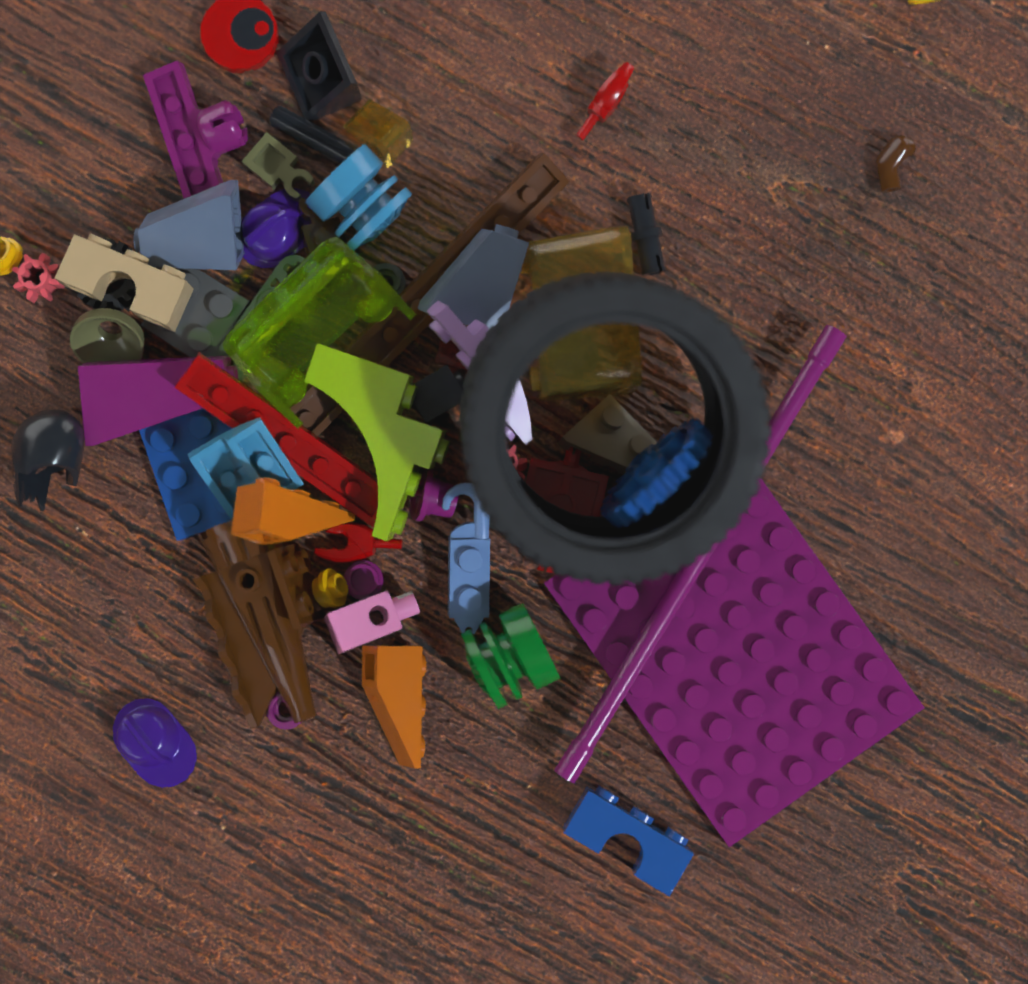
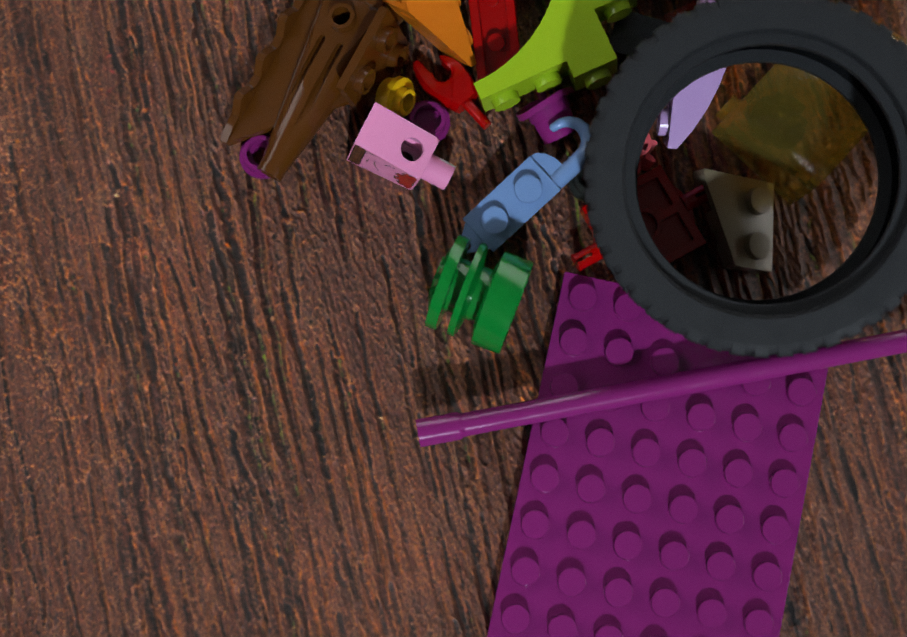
camera: 45 degrees right, 5 degrees down
dark purple piece [113,698,197,788] -> none
orange slope [362,645,427,769] -> none
blue arch [562,785,694,897] -> none
blue gear [600,418,713,528] -> none

